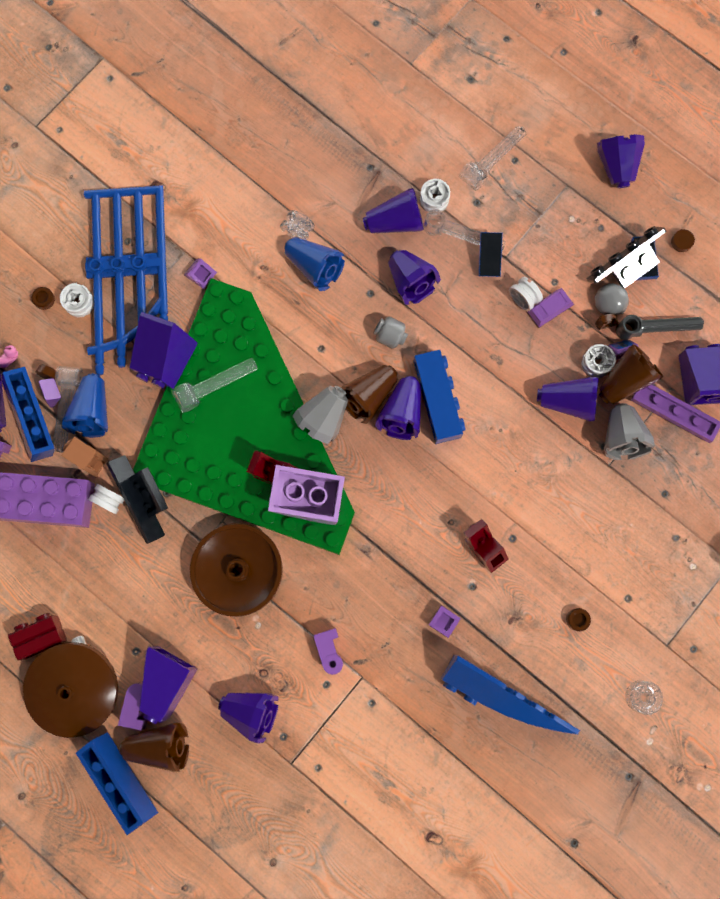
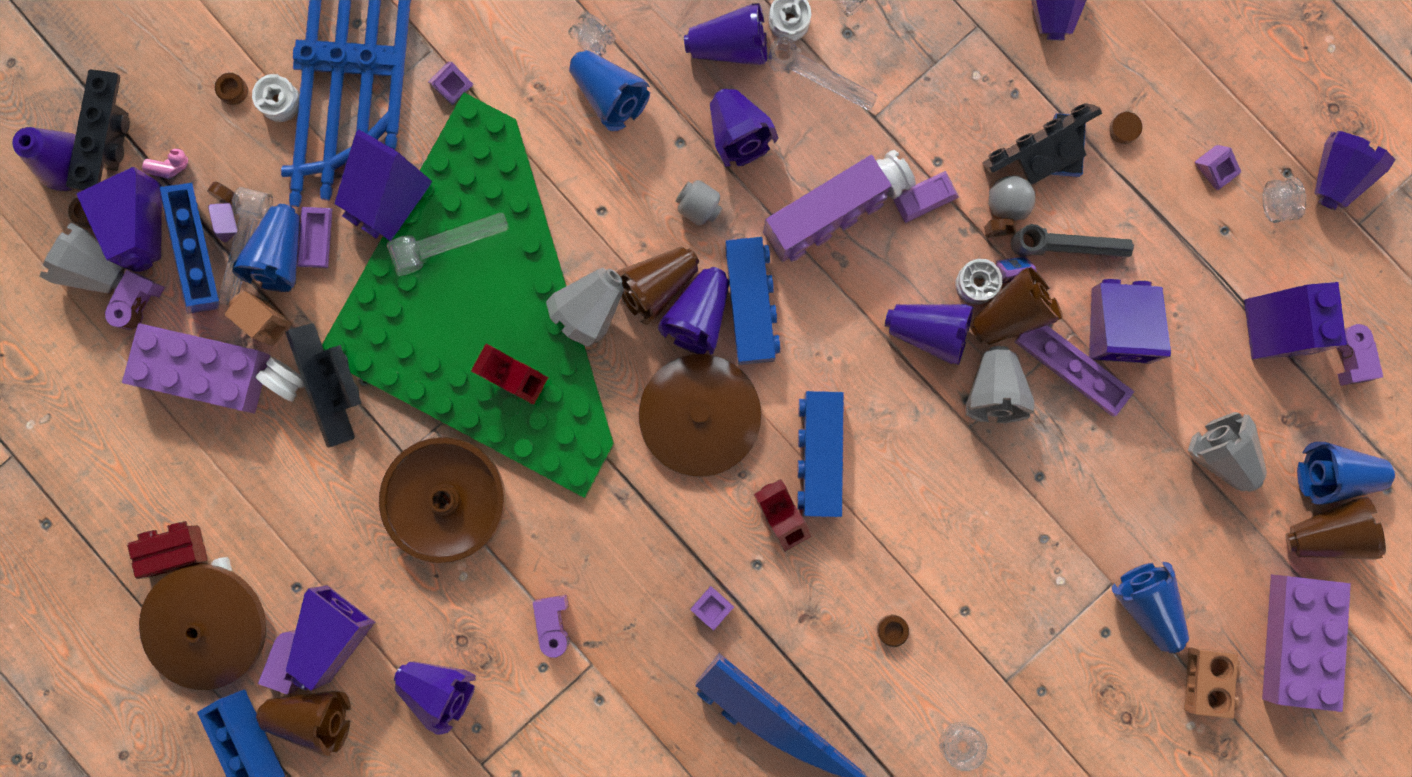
camera: 10 degrees right, 5 degrees up
lavender slope [268,465,345,525] -> none
black tile [479,232,503,277] -> none
none -> medium lavender tile [297,207,333,268]
none -> reddish brown dish [639,354,761,477]
none -> medium lavender brick [763,154,892,262]
none -> blue brick [797,391,844,517]

